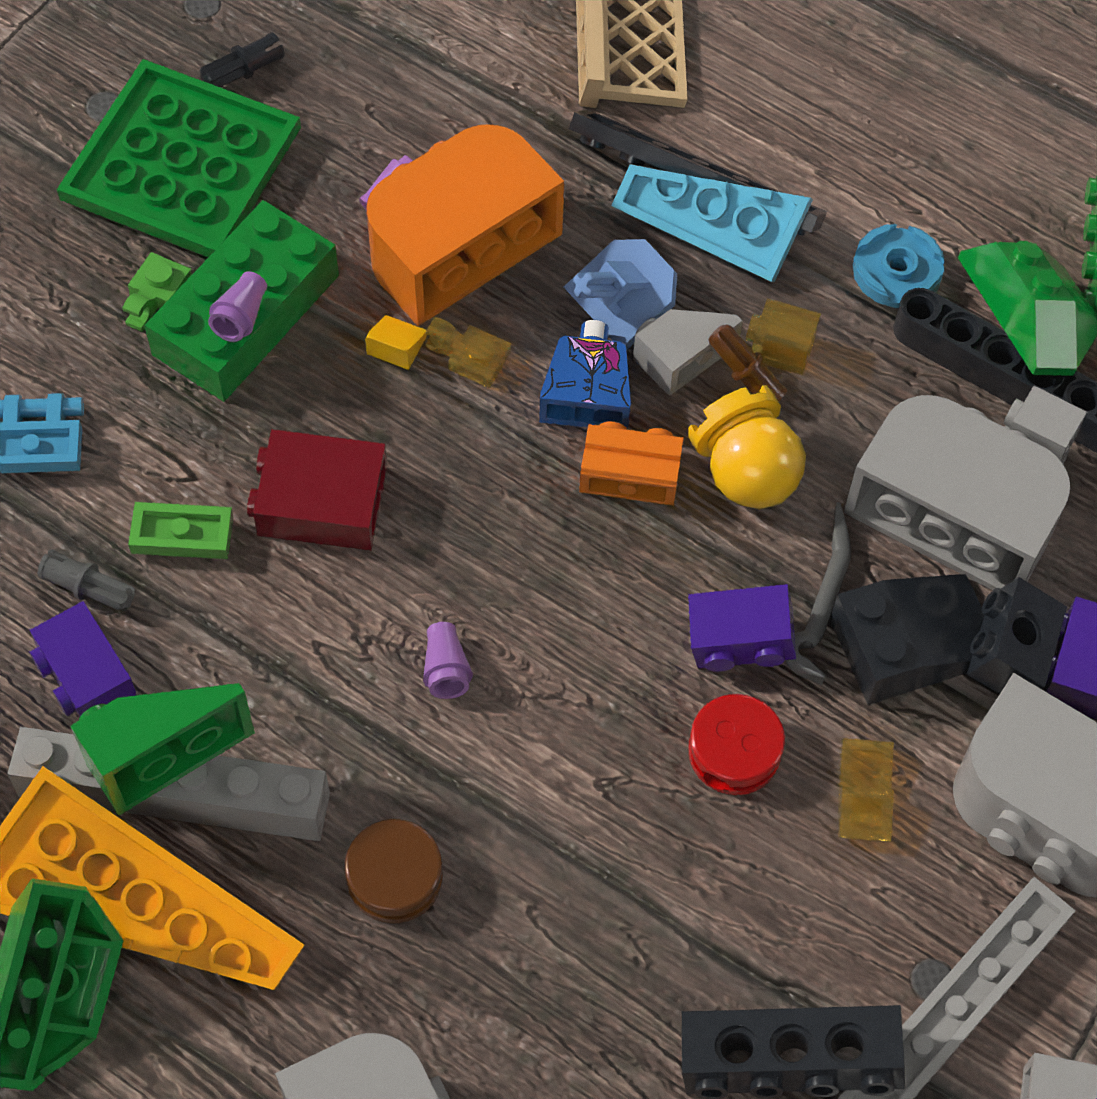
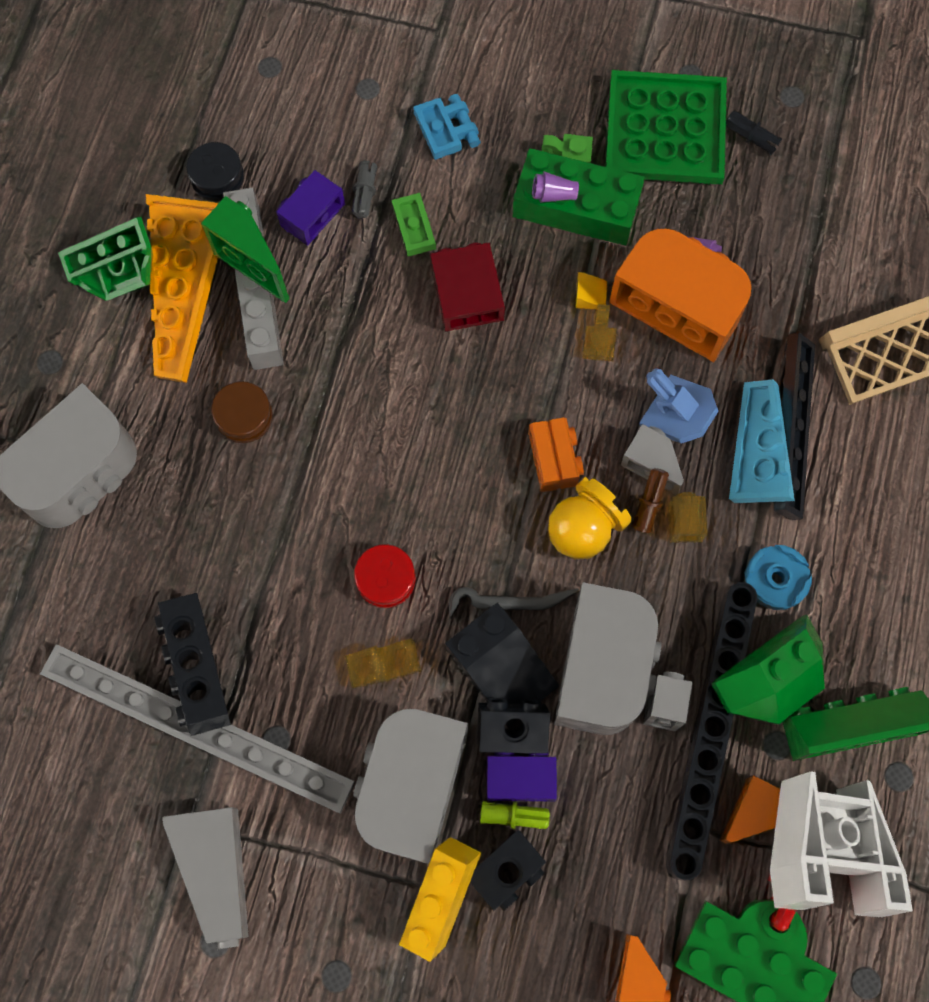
camera: 75 degrees right, 10 degrees up
medium lavender cone [423,622,473,699] -> none
blue torso [539,320,631,430] -> none
dark purple brick [688,584,797,672] -> none

